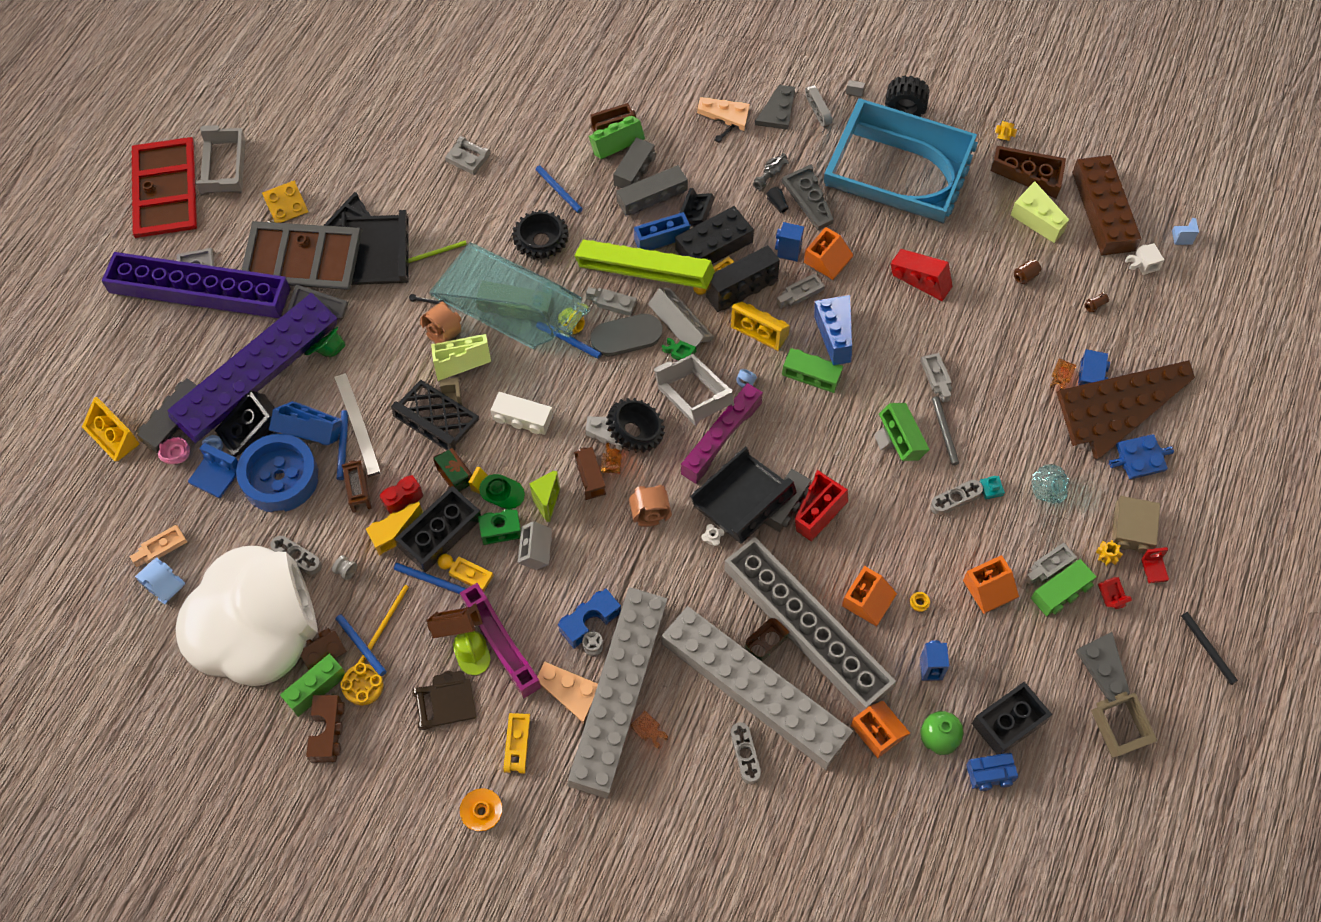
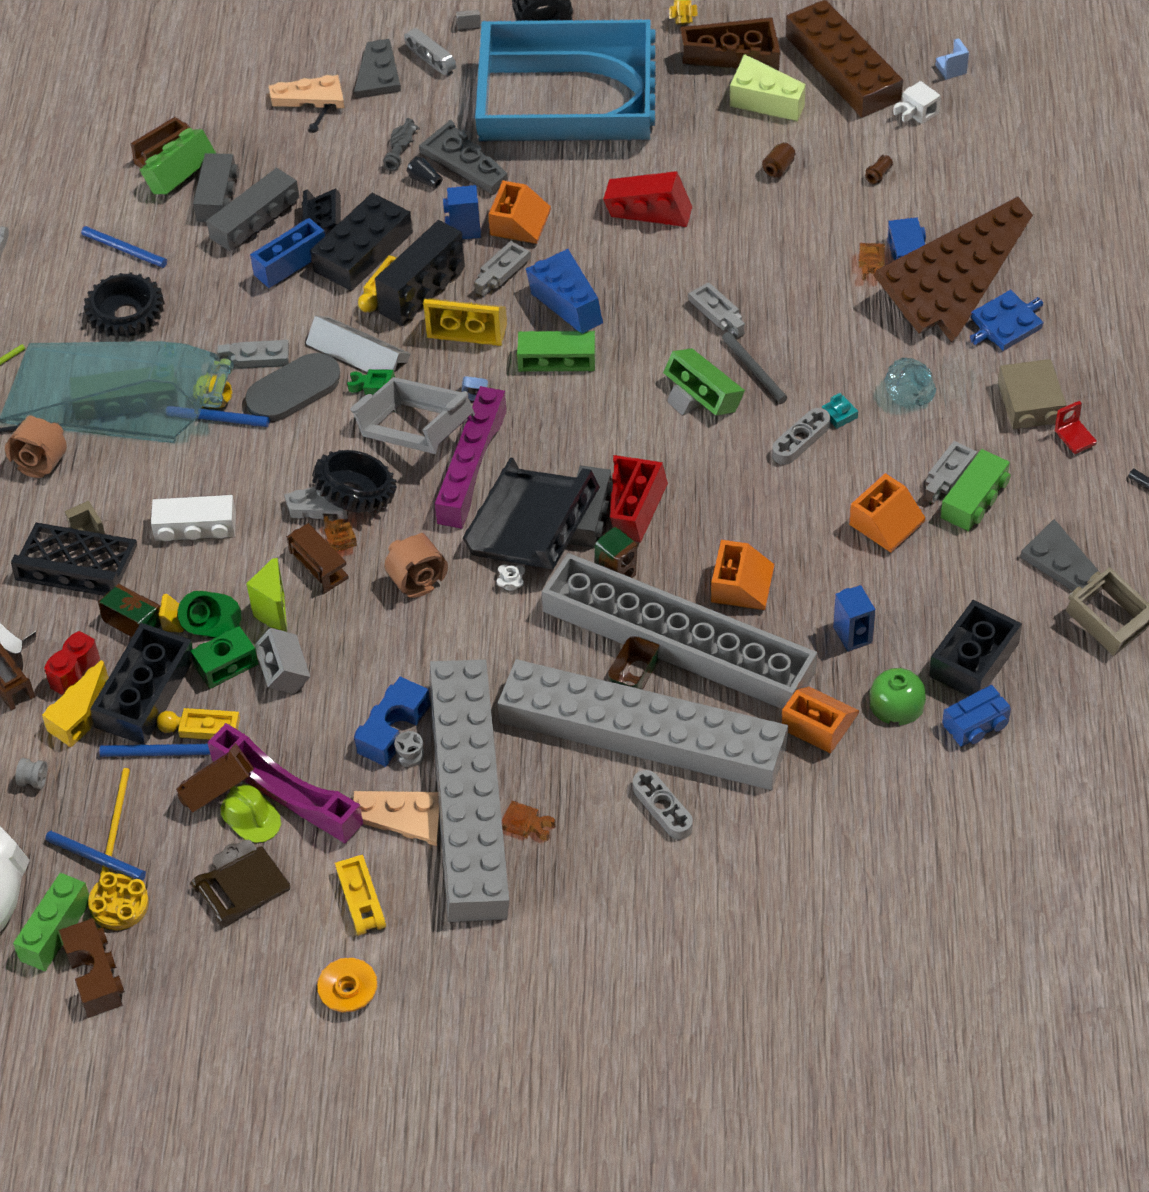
camera: 20 degrees left, 10 degrees down
reddish brown bracket [300,628,347,670] -> none
yellowish green wedge [431,334,491,381] -> none
lime brick [574,239,715,289] -> none
yellow plate [910,592,930,612] -> none
yellow gear [1096,540,1123,566] -> none
red bracket [1098,577,1132,609] -> none
none -> piece [594,527,638,578]

